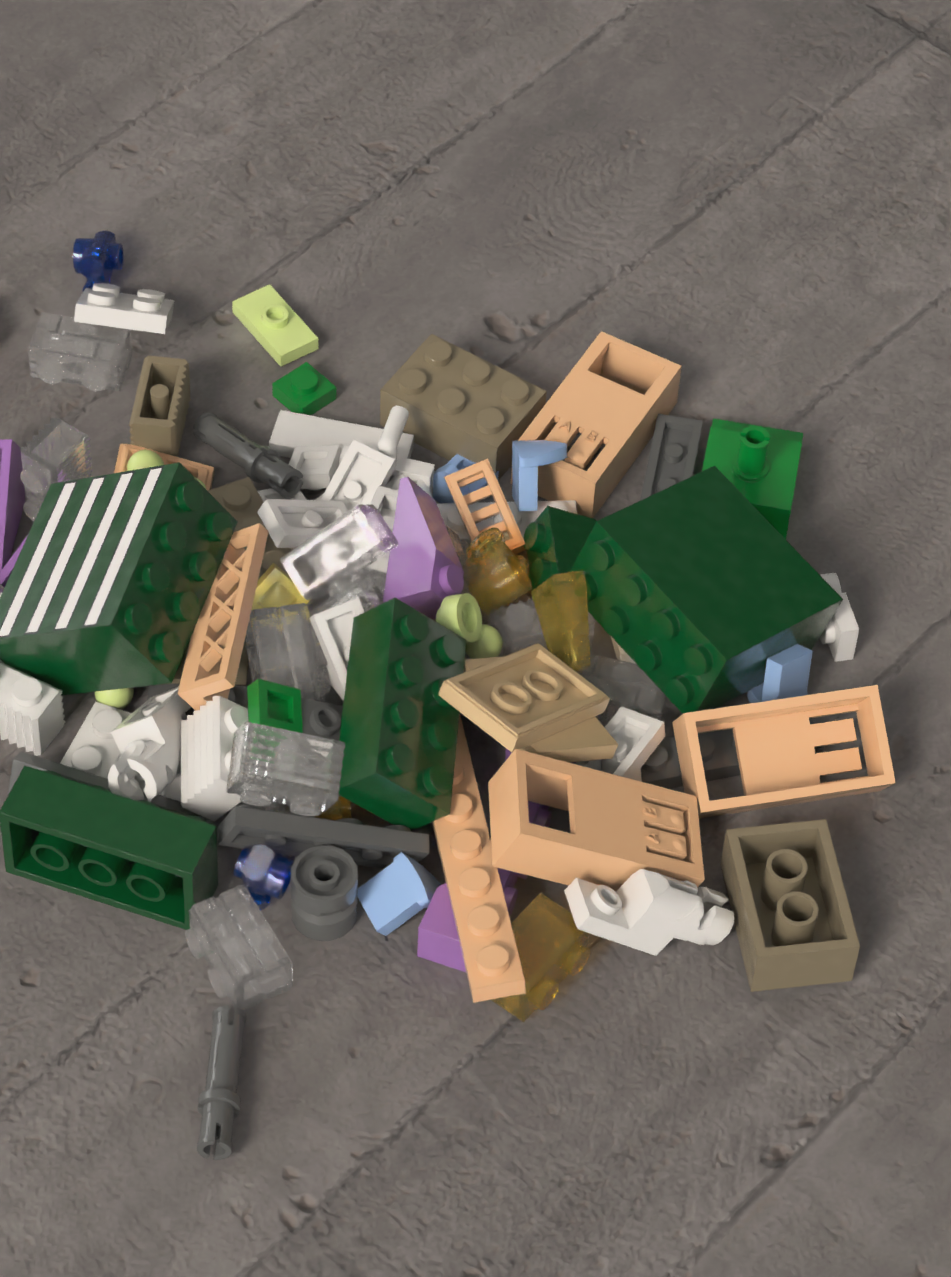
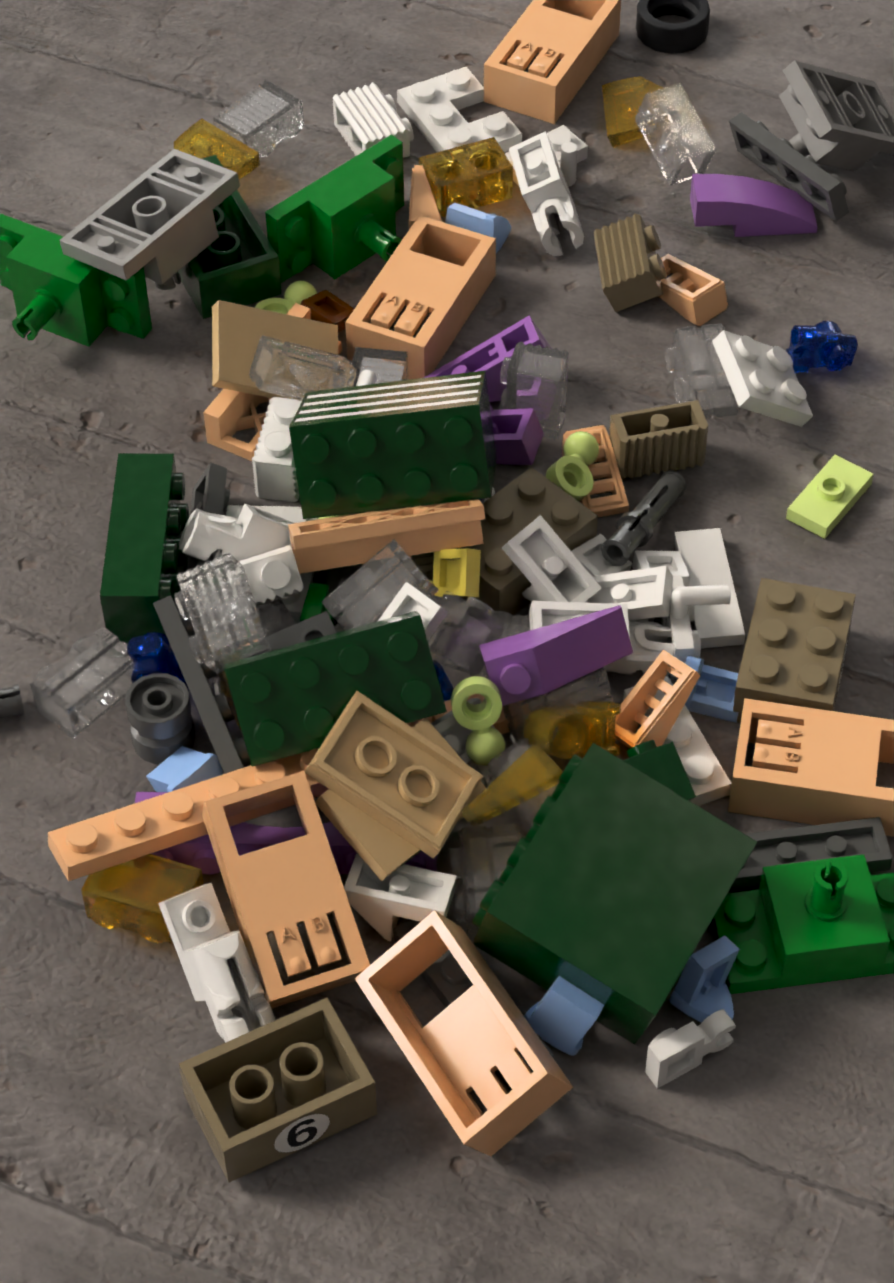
camera: 75 degrees right, 0 degrees up
green plate [247,678,303,743] -> none
green plate [272,362,337,416] -> none
clear brick [280,504,399,600] -> none
light blue tile [512,440,567,511] -> none

